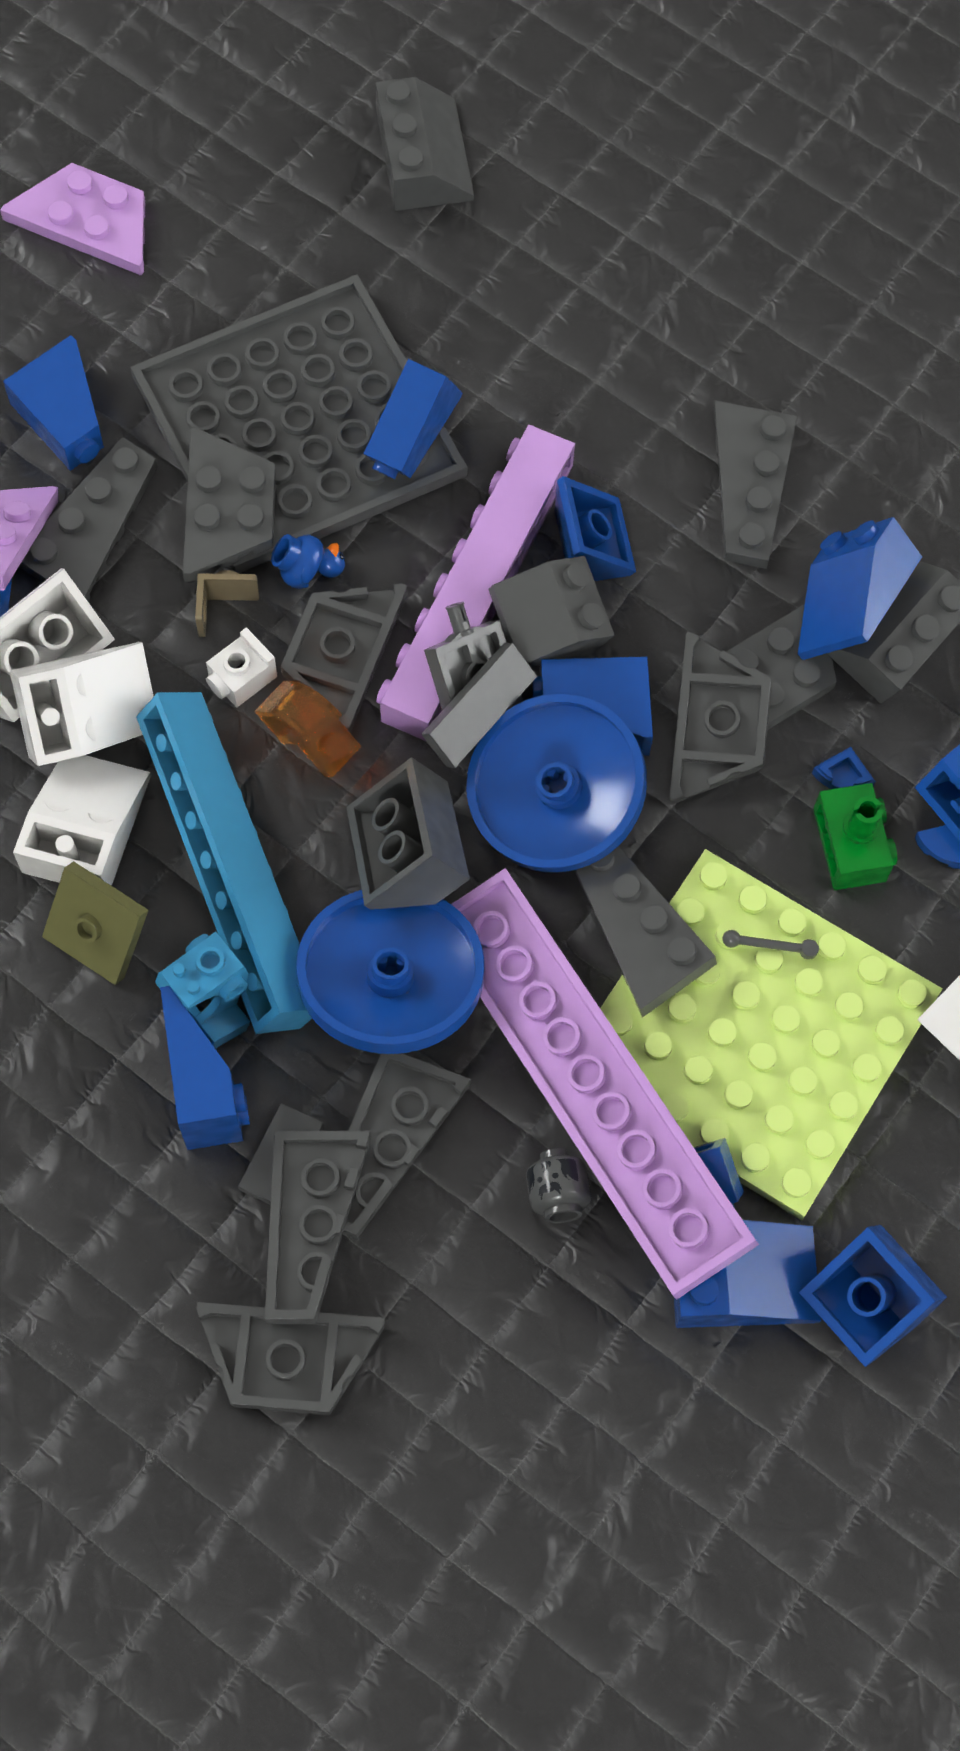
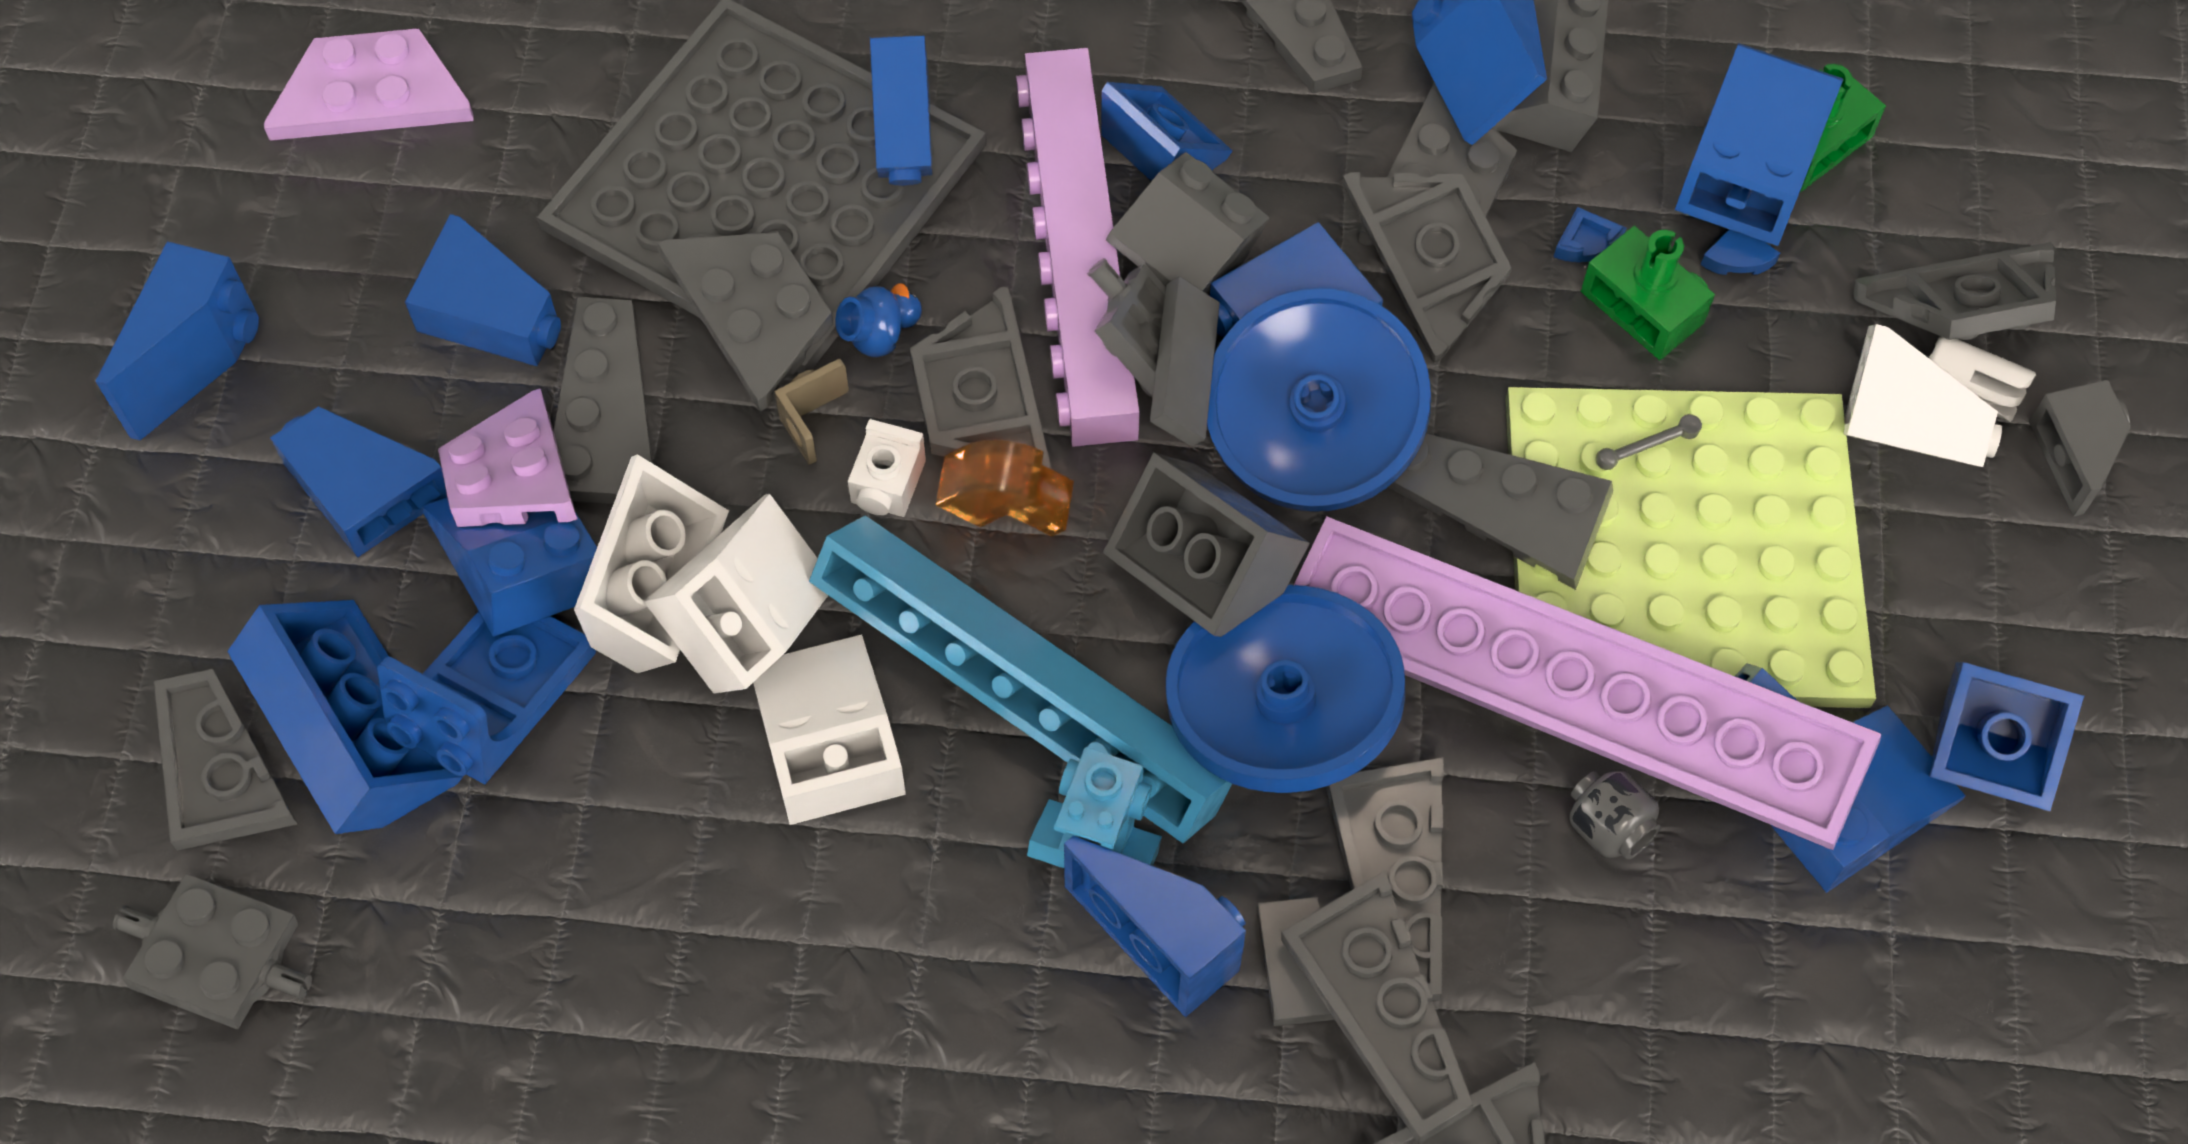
camera: 30 degrees left, 5 degrees down
olive plate [42,861,149,985] -> none

